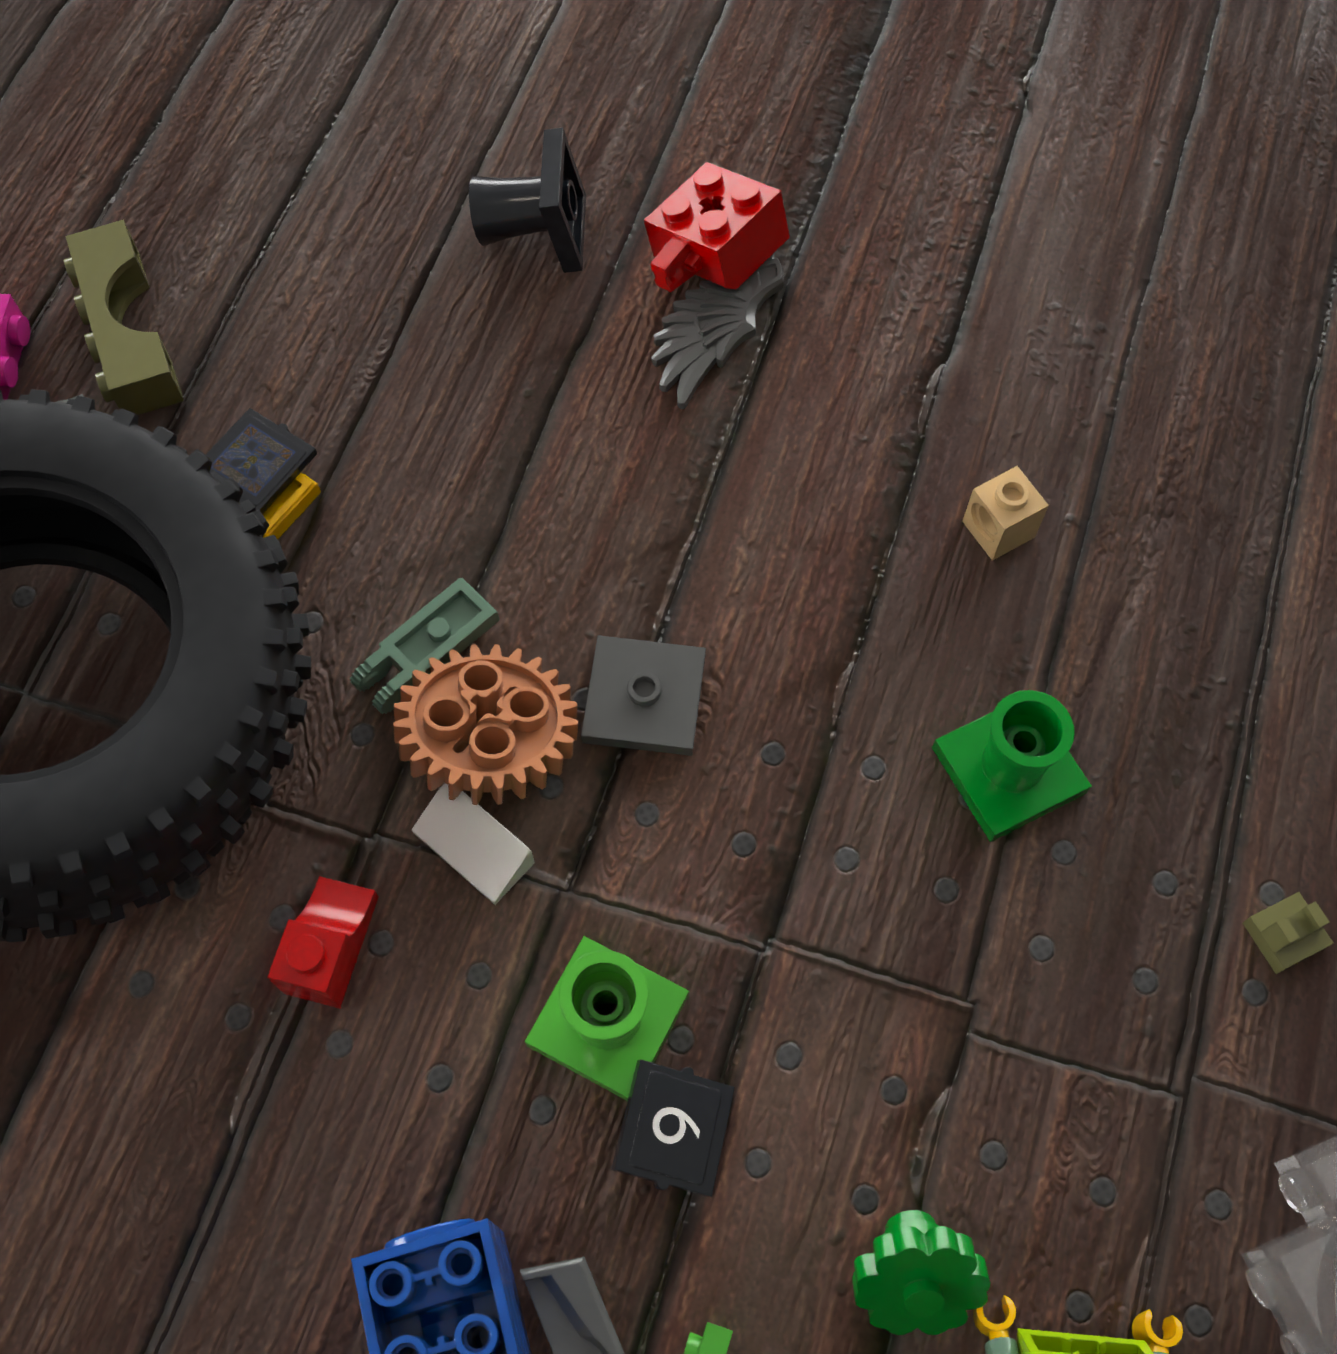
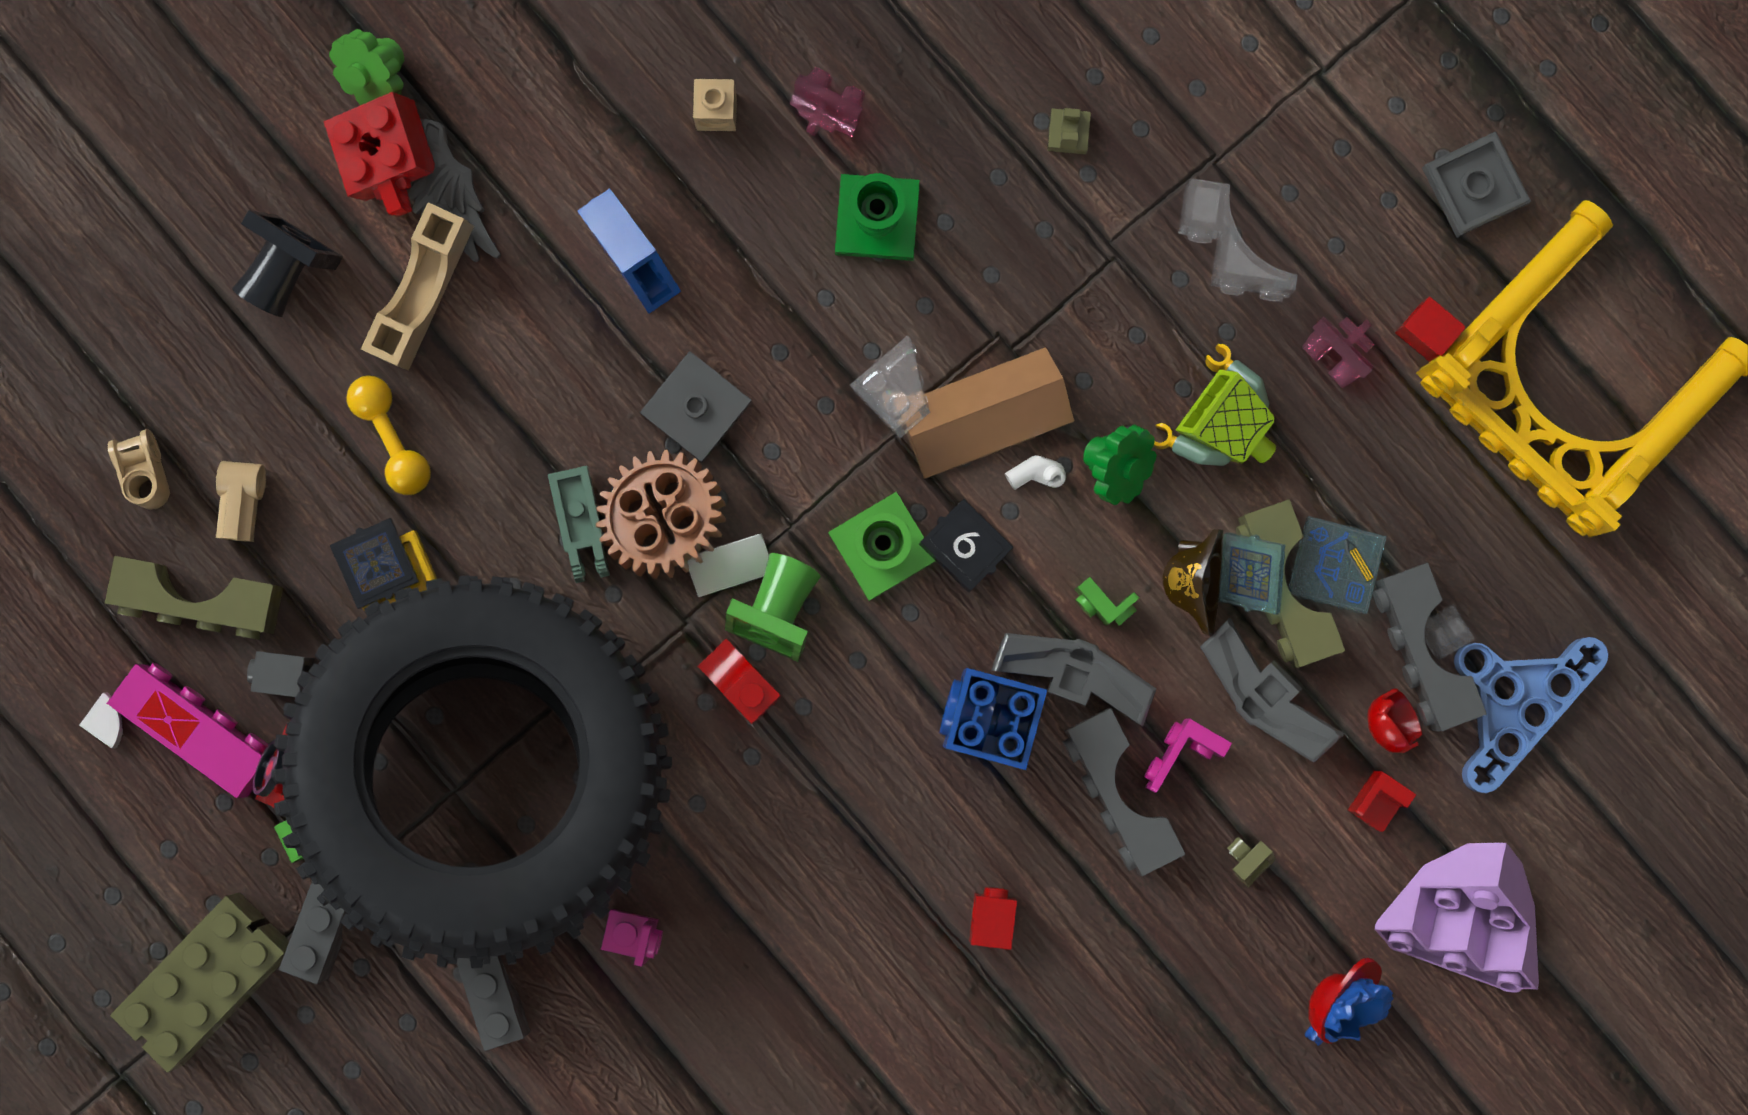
camera: 60 degrees left, 20 degrees up
none -> tan piece [107,429,170,510]
none -> tan piece [216,461,266,542]
none -> bright green plant [329,29,404,105]
none -> yellow piece [346,376,431,495]
none -> tan arch [361,203,474,371]
none -> slope [577,188,681,313]
none -> bright green plant [725,553,821,662]
none -> clear pink hips [790,67,865,138]
none -> clear wing [850,335,930,438]
none -> medium nougat slope [896,347,1074,479]
none -> white arm [1005,455,1066,490]

